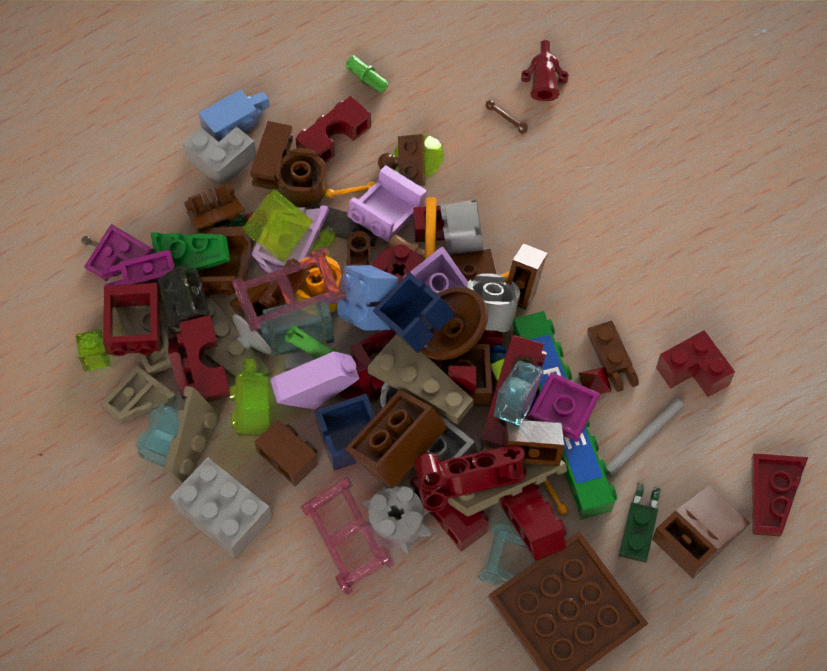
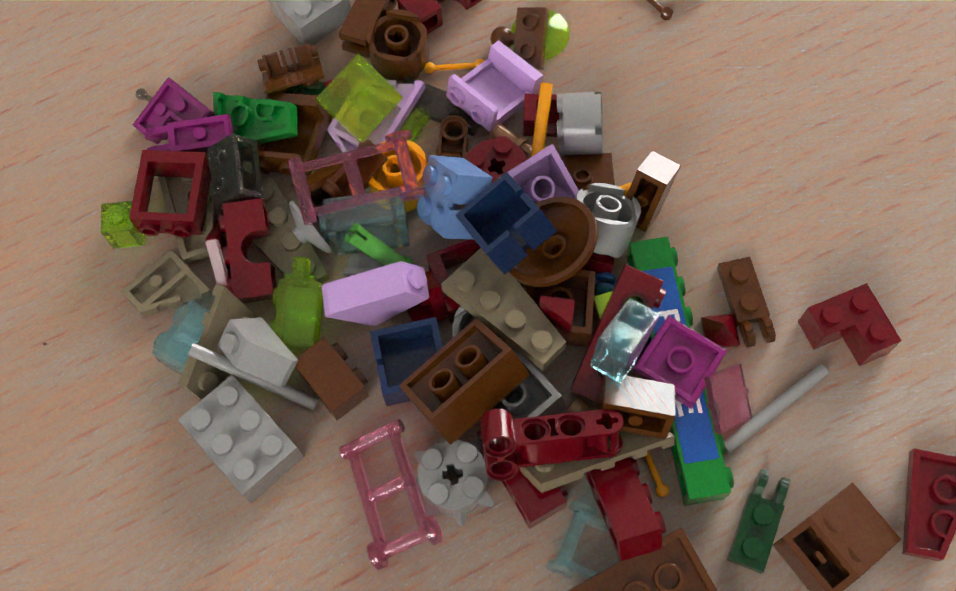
camera: 10 degrees right, 5 degrees up
none -> light grey bar [188,343,318,410]
none -> light grey slope [217,317,298,387]
none -> clear pink piece [704,363,752,434]

